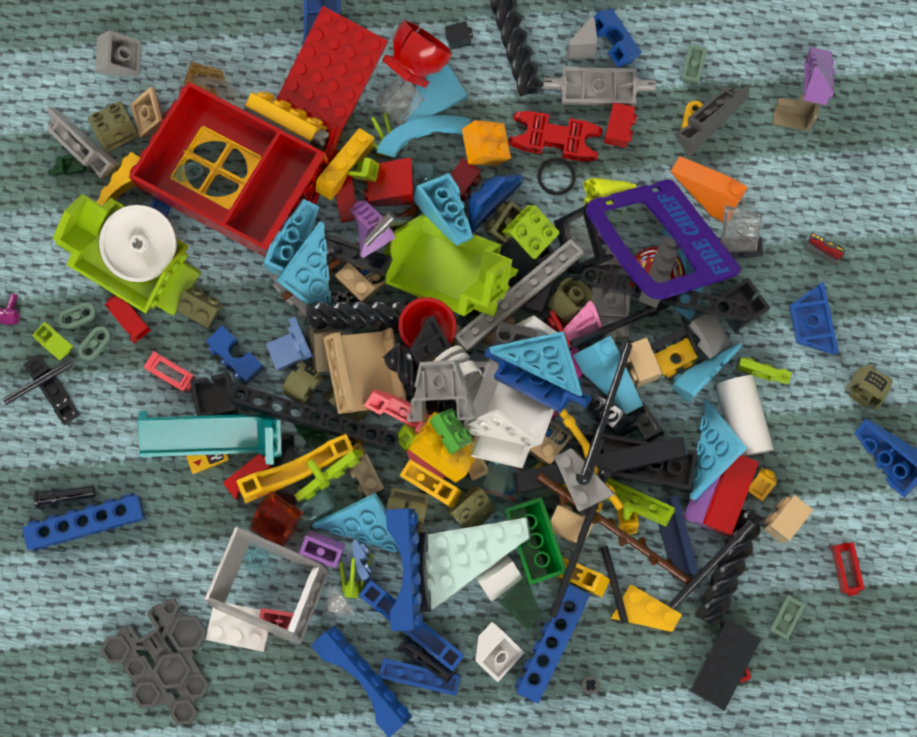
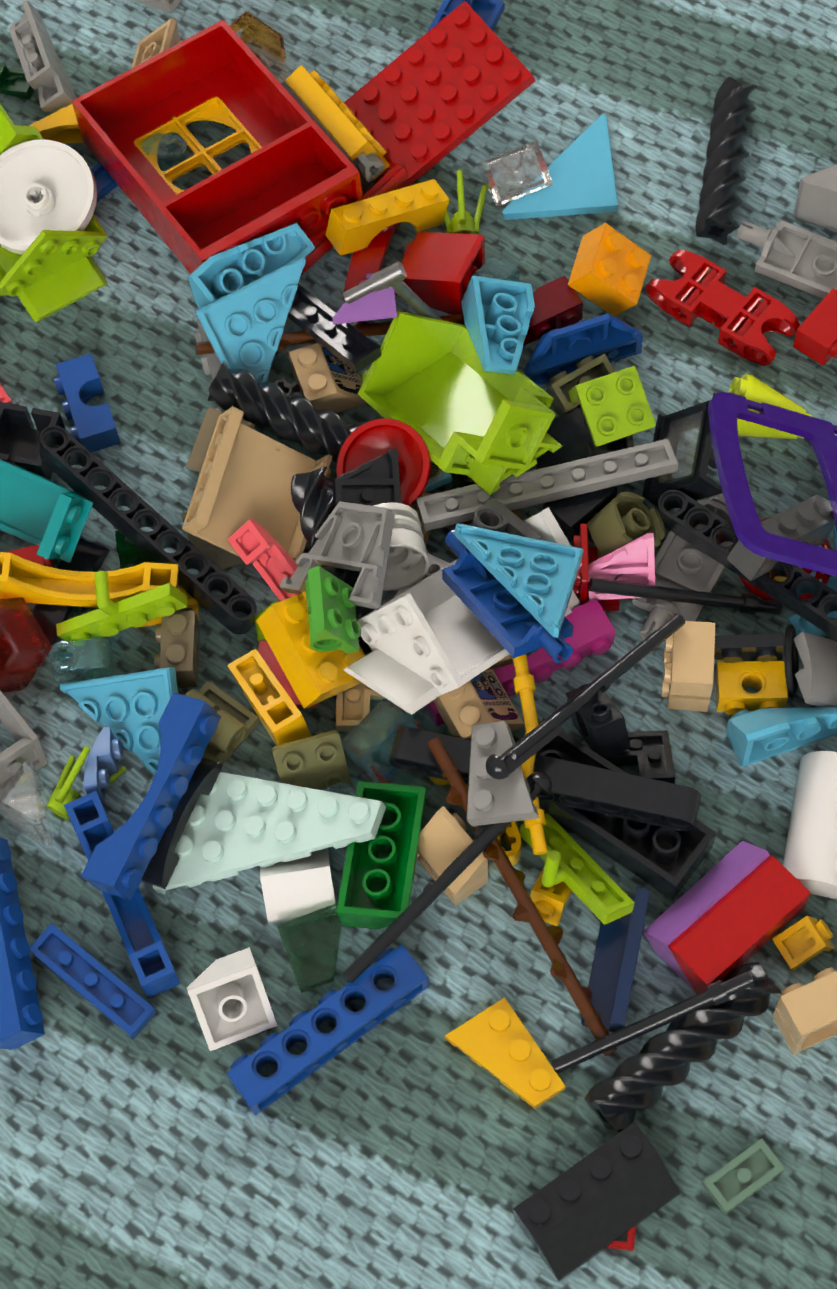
camera: 30 degrees right, 15 degrees down
olive bracket [88,101,139,153] -> none
olive bracket [177,287,224,329] -> none
medium blue bracket [266,317,312,371] -> none
olive brick [281,361,324,404] -> none
medium lavender brick [299,530,346,568] -> none
lime panel [348,158,380,182] -> none
medium azure tile [377,115,472,157] -> none
red plate [382,20,452,88] -> none
black pin [398,636,454,684] -> none
black brick [445,21,473,50] -> none
black piece [537,158,576,195] -> none
yellow slope [556,557,610,598] -> none
medium azure wedge [573,336,643,414] -> none
dark grey bush [581,676,600,694] -> none
black bar [601,546,629,624] -> none
medium azure tile [690,400,748,501] -> none

